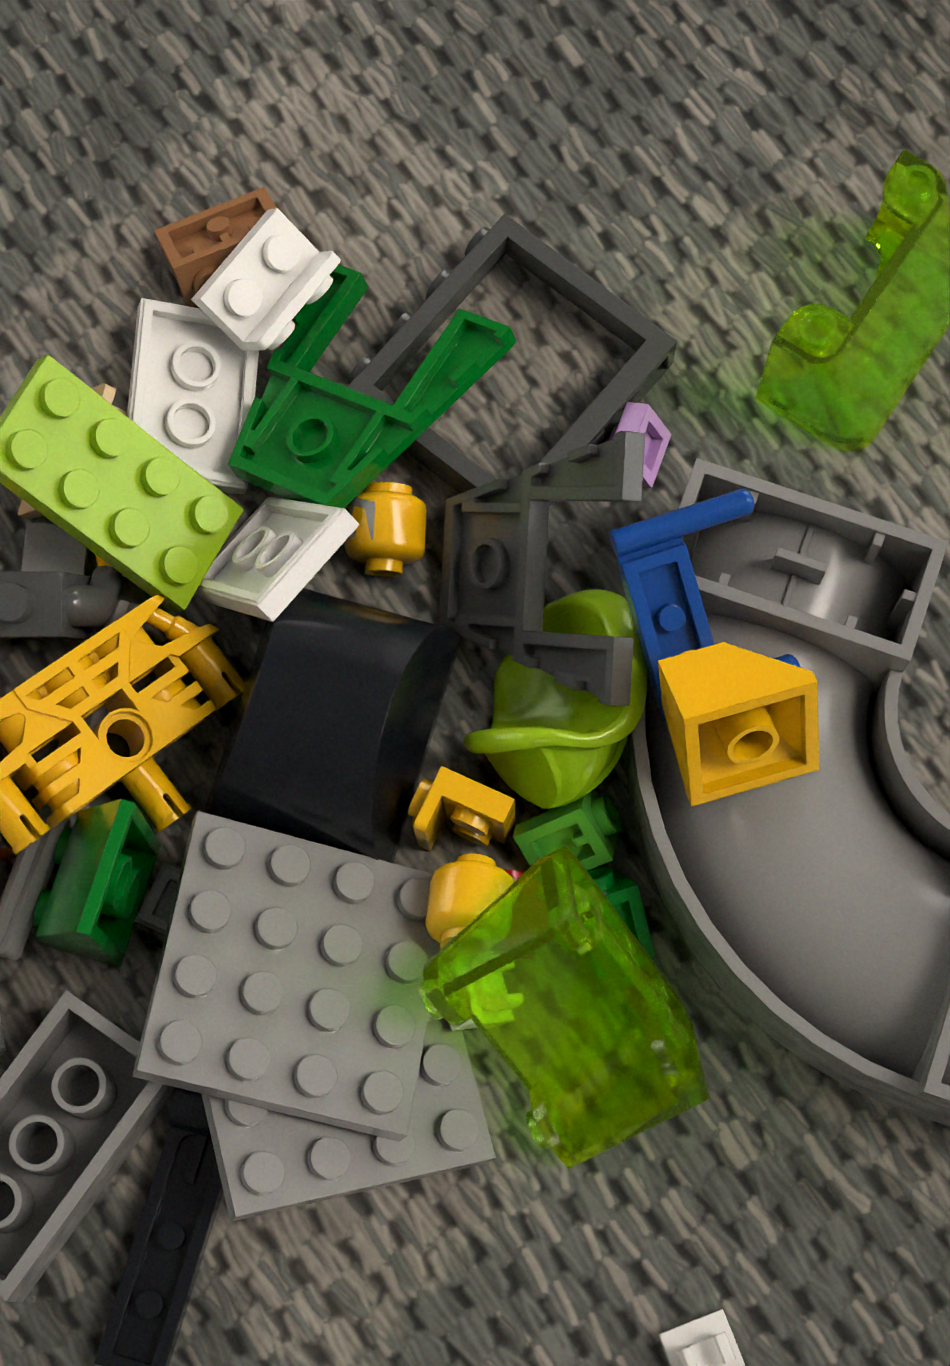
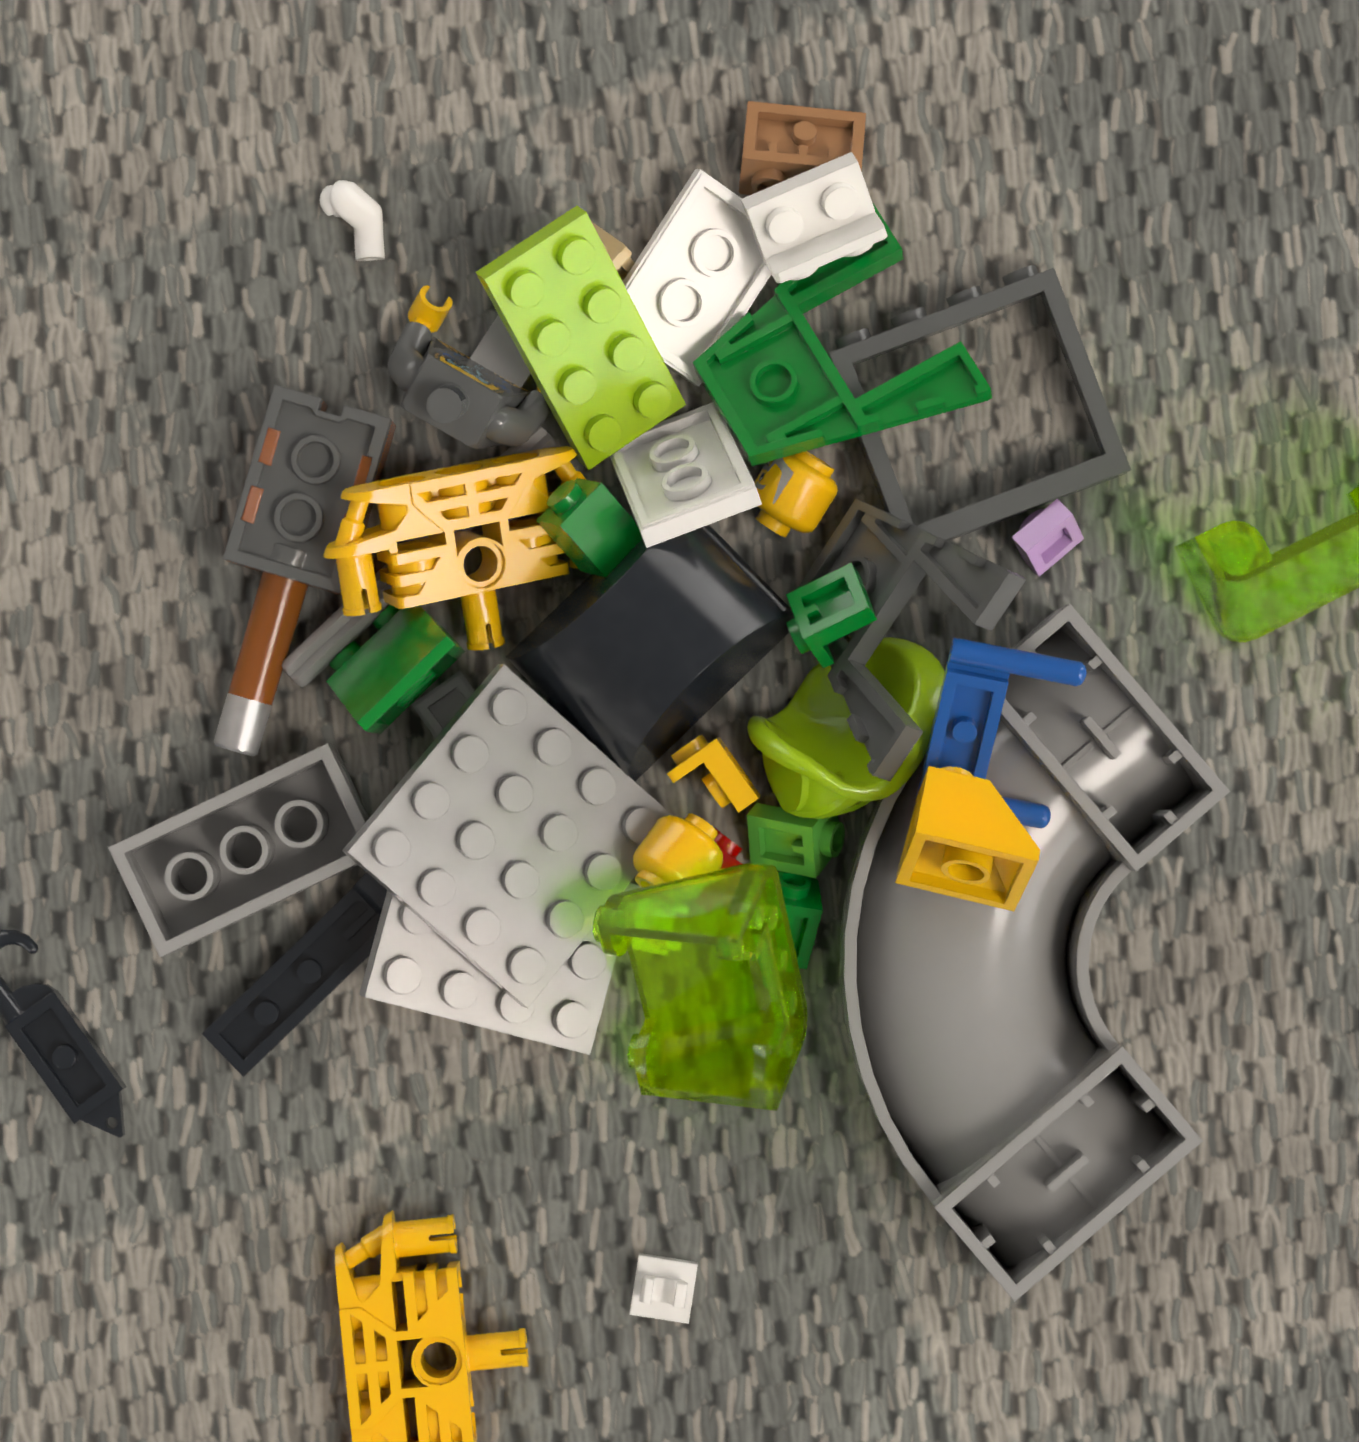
camera: 25 degrees right, 15 degrees up
none -> green brick [536,478,643,577]
none -> green bracket [786,562,877,669]

